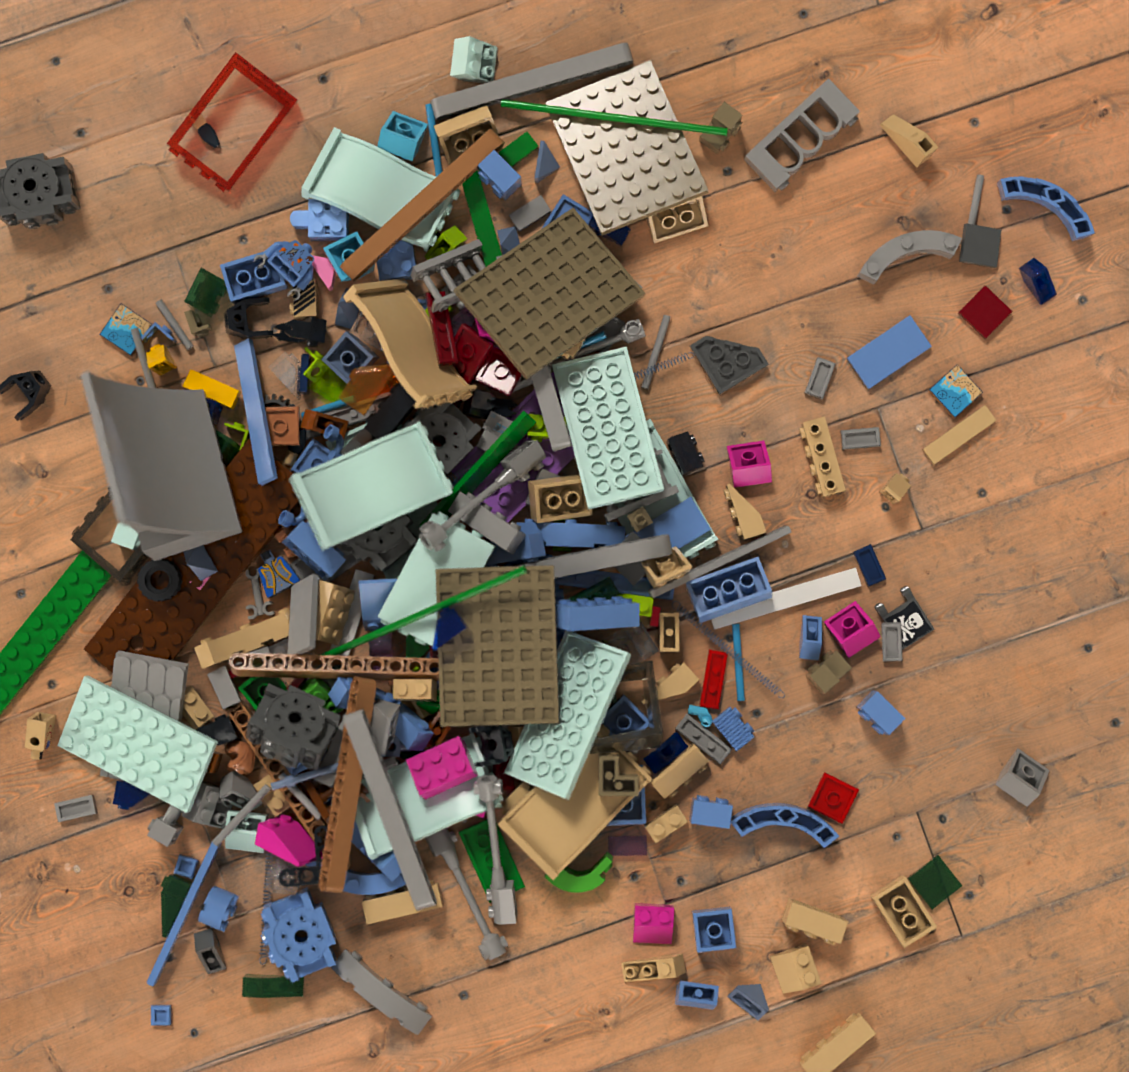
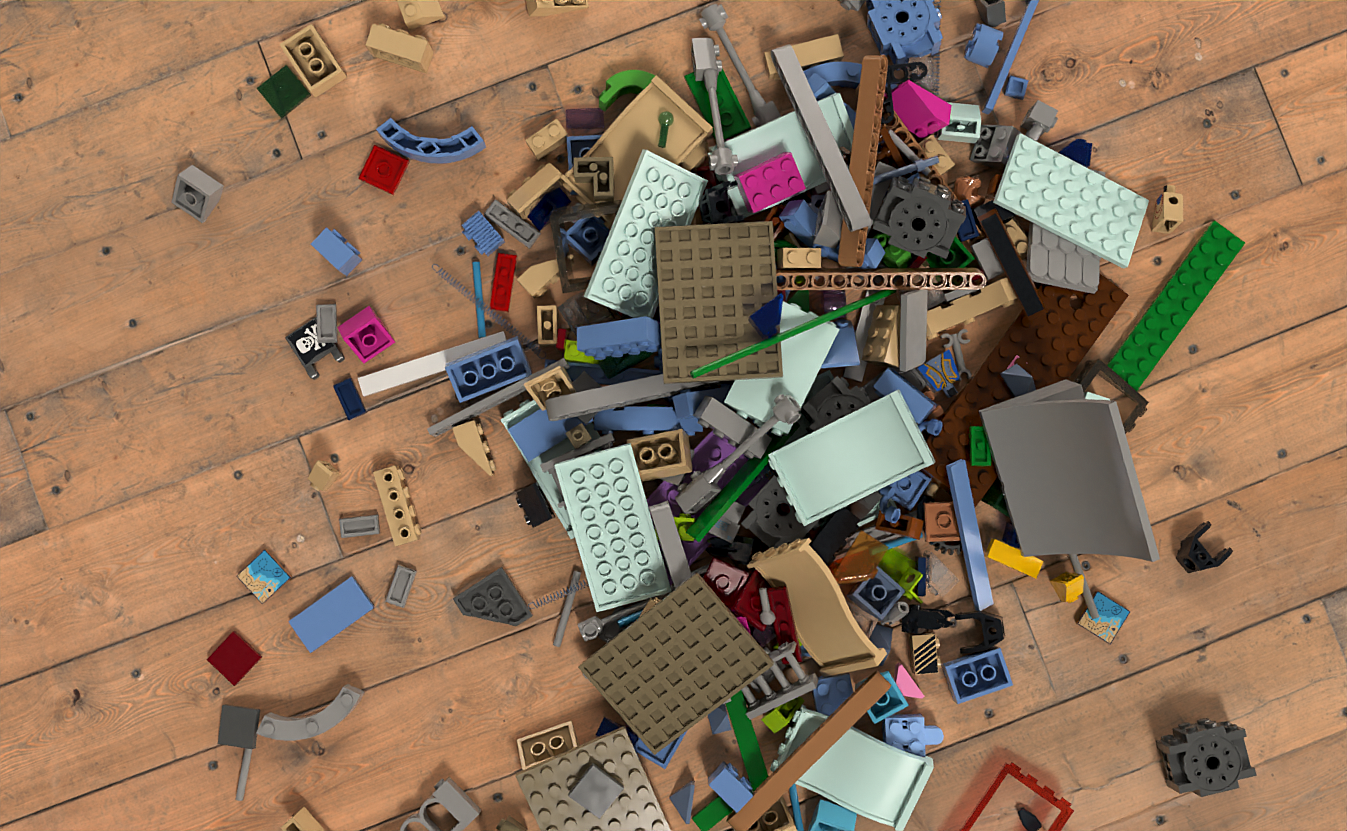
camera: 170 degrees right, 0 degrees up
light grey tile [54,795,97,822] -> none
black tyre [137,559,183,602] -> none
medium blue bracket [141,322,177,343] -> none
light grey bar [155,299,194,350] -> none
clear green slope [161,873,193,938] -> none
clear green slope [184,268,227,318] -> none
dark tan bracket [184,310,212,338] -> none
light grey bar [212,784,271,847] -> none
light grey slope [219,771,262,812] -> none
lime bracket [224,422,250,451] -> none
medium blue torso [253,240,314,301] -> none
light grey tile [509,195,551,232] -> none
dark pink slope [633,903,674,944] -> none
medium azure arm [688,705,713,728] -> none
medium blue brick [689,795,733,829] -> none
medium blue brick [692,906,736,953] -> none
dark pink slope [727,441,772,488] -> none
medium blue slope [799,615,822,660] -> none
dark tan brick [806,650,852,694] -> none
tan tile [922,405,996,465] -> none
medium blue brick [997,176,1095,241] -> none
clear blue slope [1019,258,1057,305] -> none
none -> tile [568,763,624,819]
none -> clear green bar [658,111,674,148]
none -> light grey bar [759,588,775,625]
none -> light grey bar [880,602,909,625]
none -> dark blue tile [957,199,979,242]
none -> green plate [969,426,991,466]
none -> black tile [978,208,1048,321]

